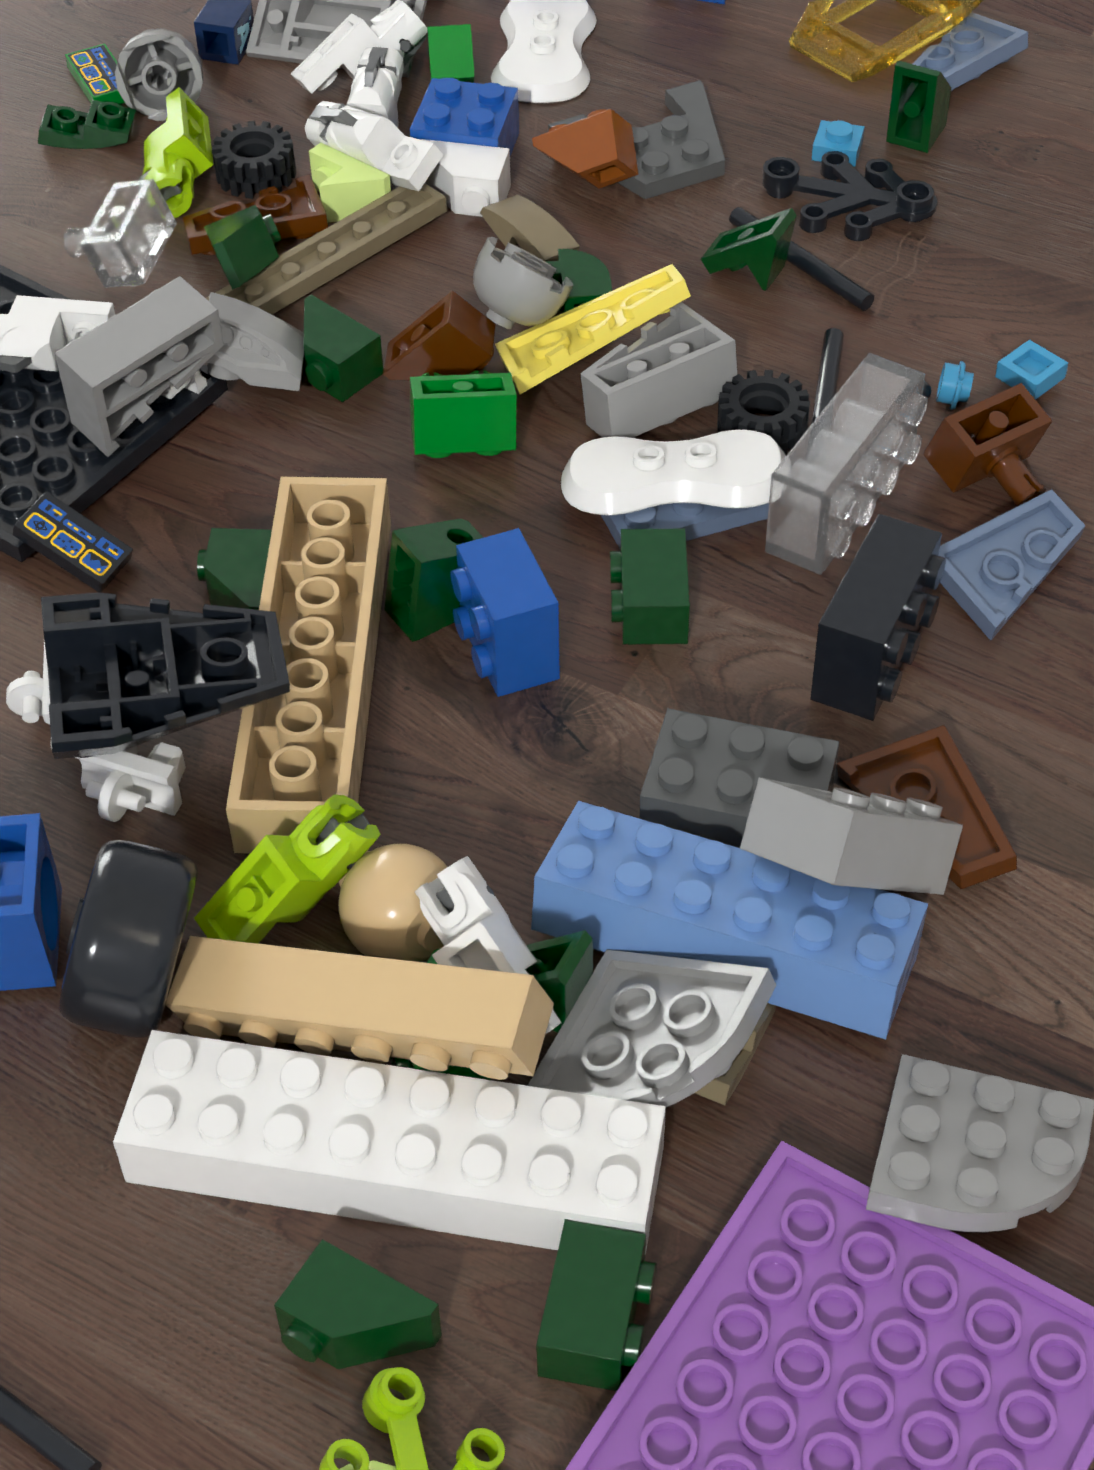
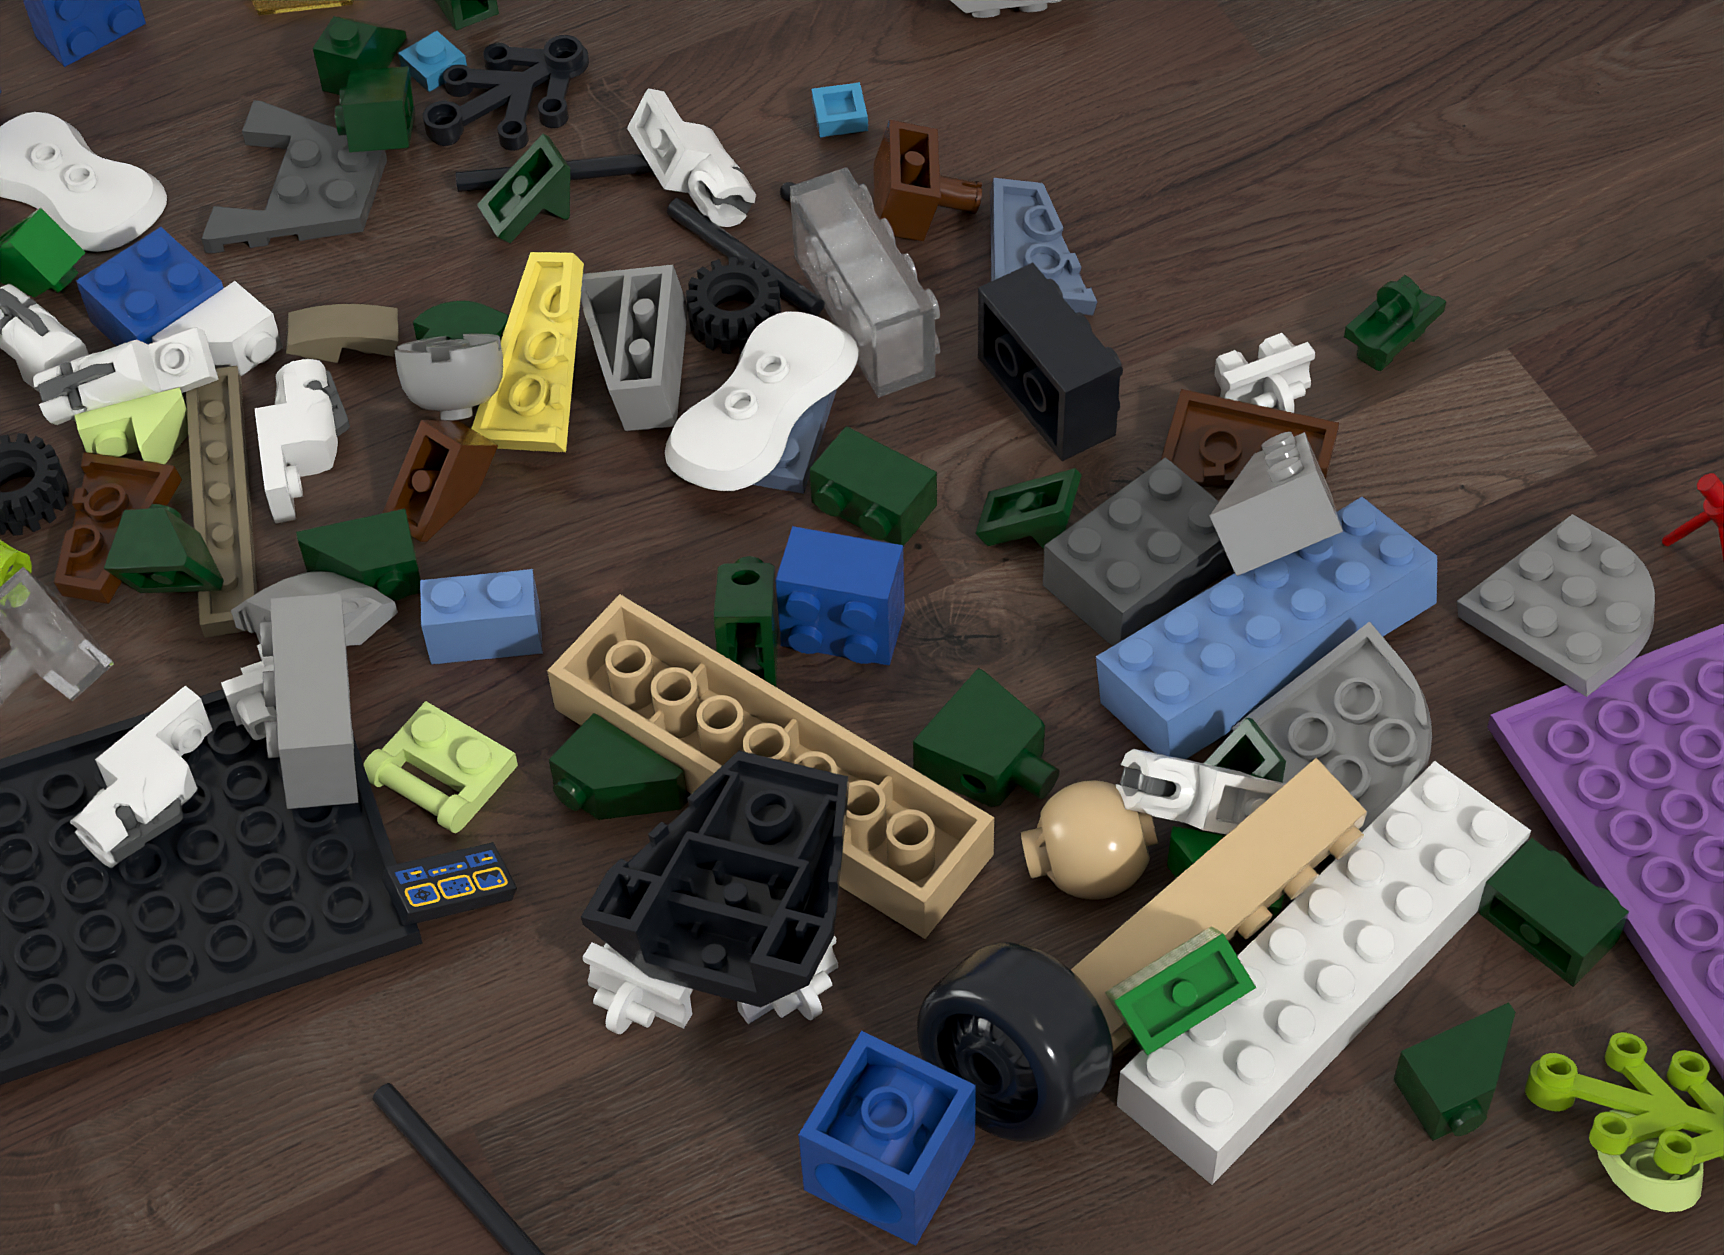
camera: 55 degrees left, 5 degrees up
lime plate [194,795,380,944] -> none
green brick [410,370,517,458] -> none
dark orange slope [532,109,638,189] -> none
dark azure plate [936,361,974,410] -> none
none -> white plate [254,359,350,524]
none -> dark green slope [312,16,407,95]
none -> dark green brick [335,66,415,153]
none -> yellowish green plate [363,701,518,833]
none -> medium blue brick [420,569,543,665]
none -> white plate [627,88,756,227]
none -> dark green torso [913,668,1060,807]
none -> dark green slope [975,468,1082,549]
none -> green panel [1105,926,1256,1055]
none -> white hips [1214,333,1315,413]

